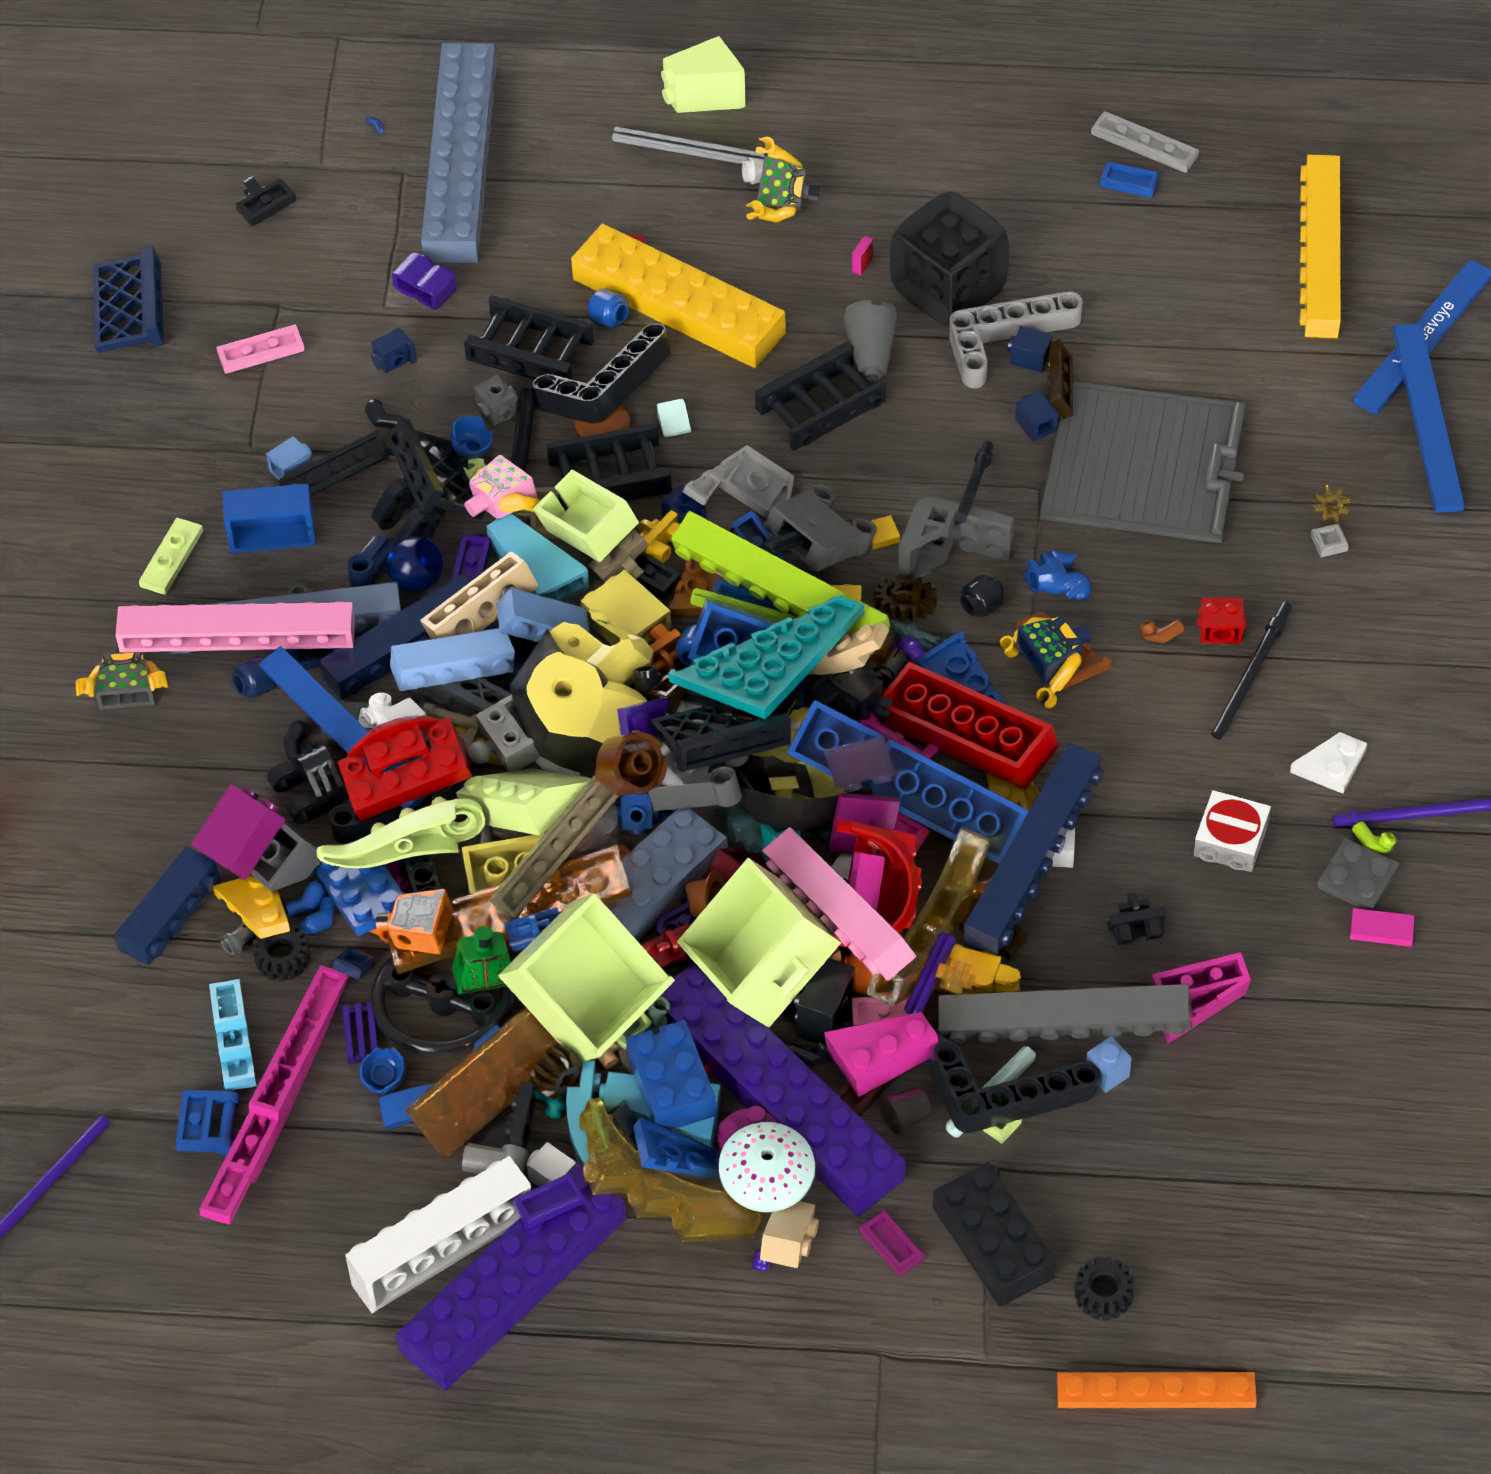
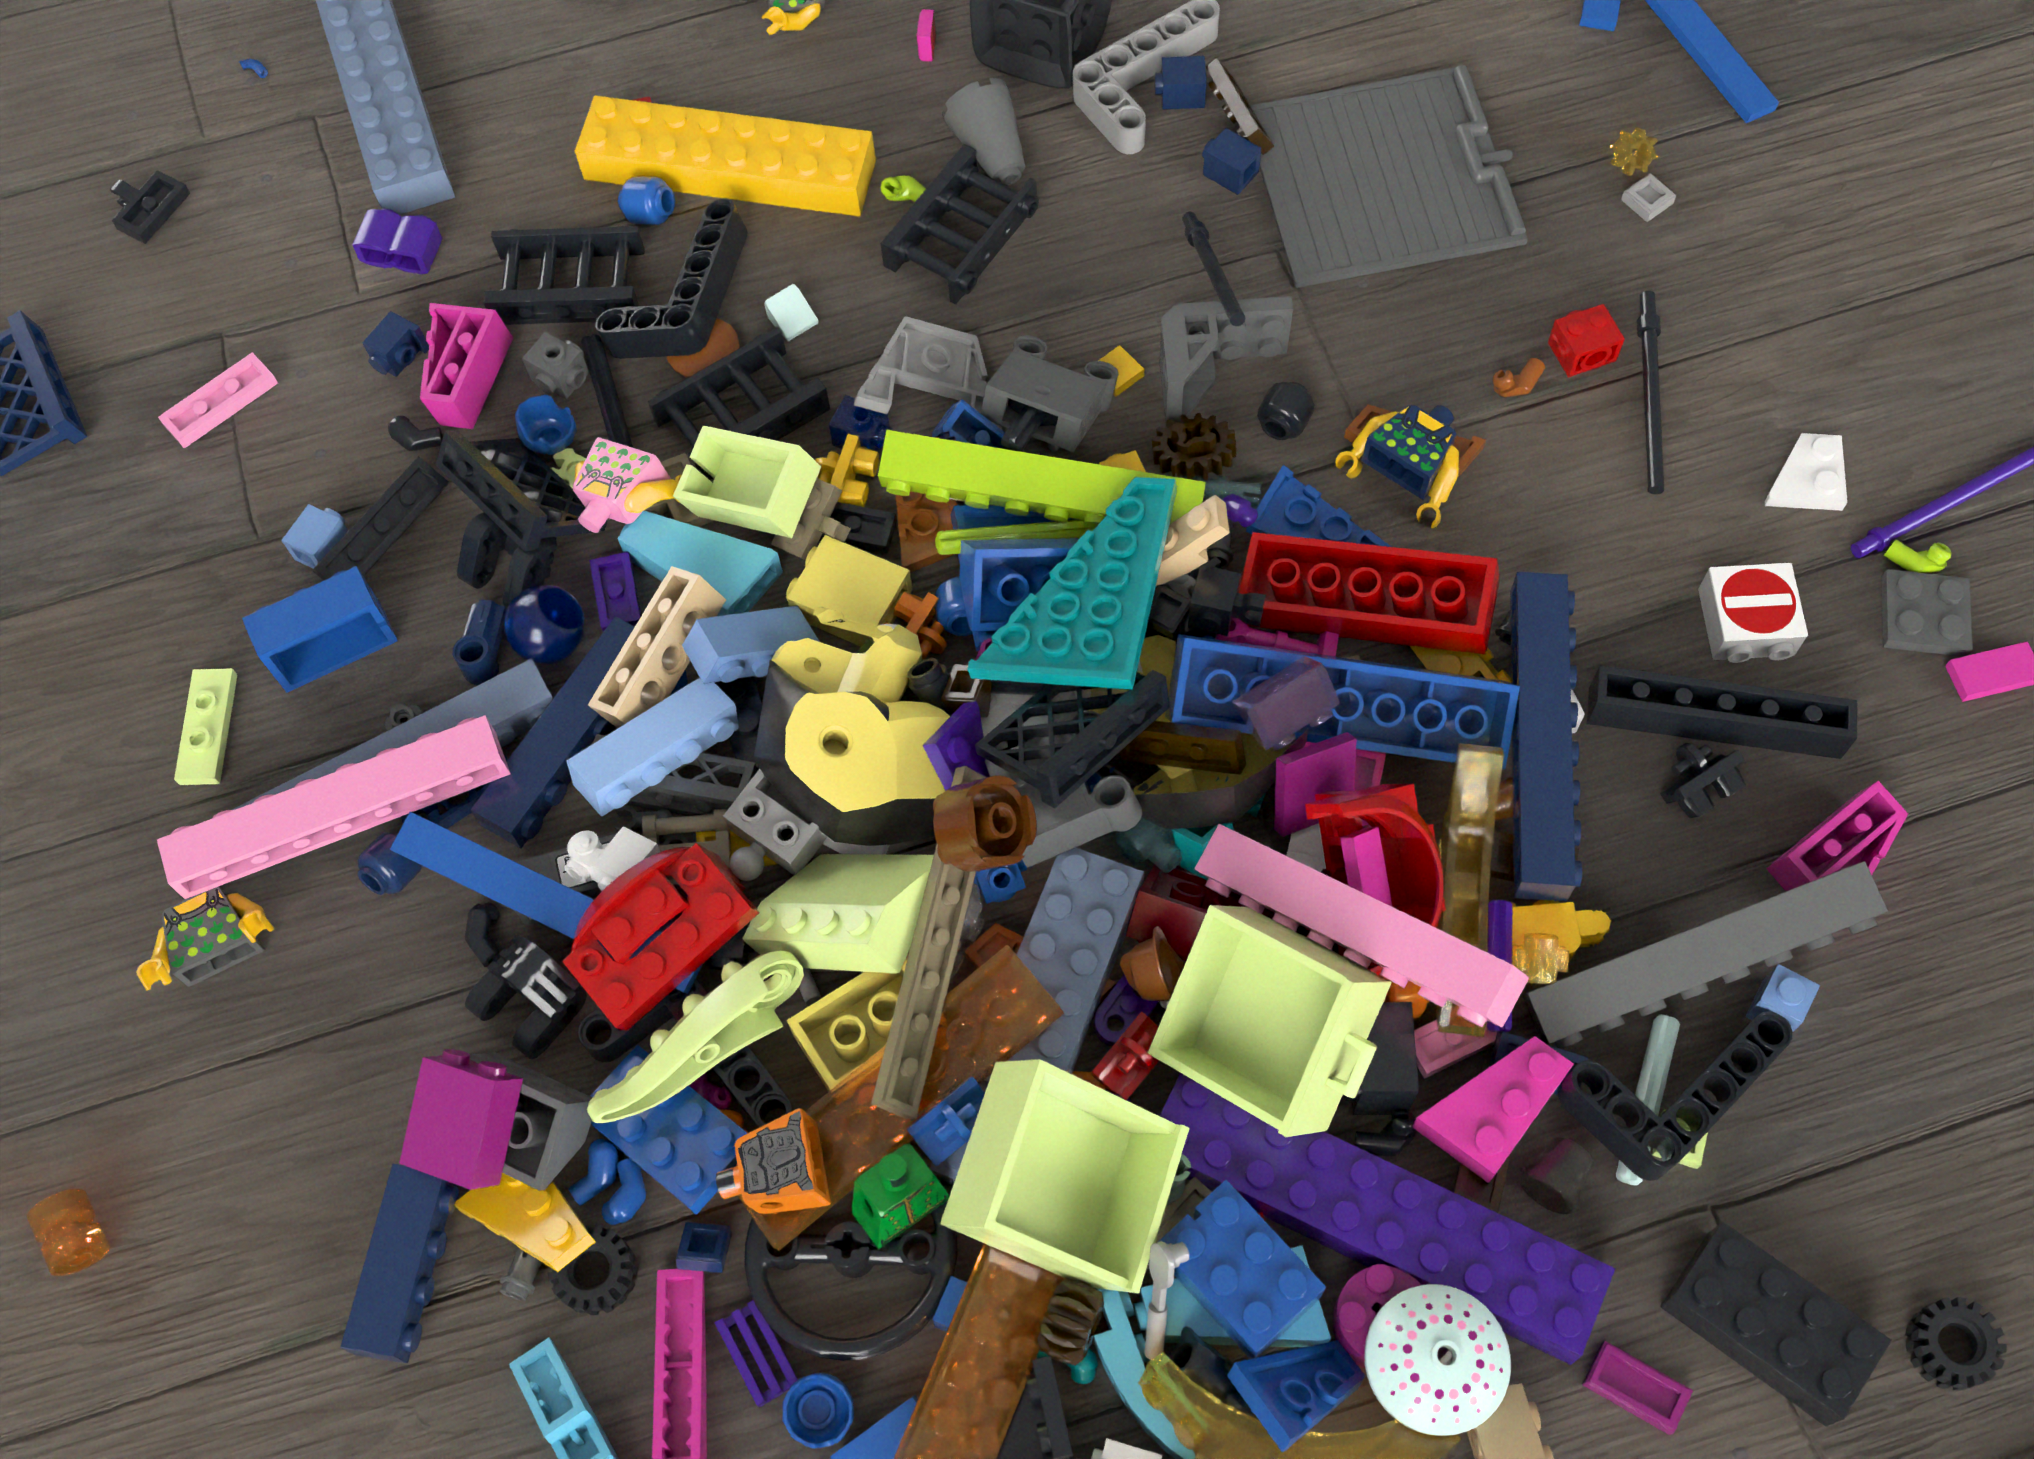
camera: 20 degrees left, 10 degrees up
blue animal [1023,550,1092,600] -> none
none -> dark pink wedge [420,303,513,429]
none -> lime arm [880,175,926,202]
none -> dark brown plate [1120,721,1246,775]
none -> light grey piece [1144,1241,1189,1360]
none -> black brick [1587,665,1858,759]

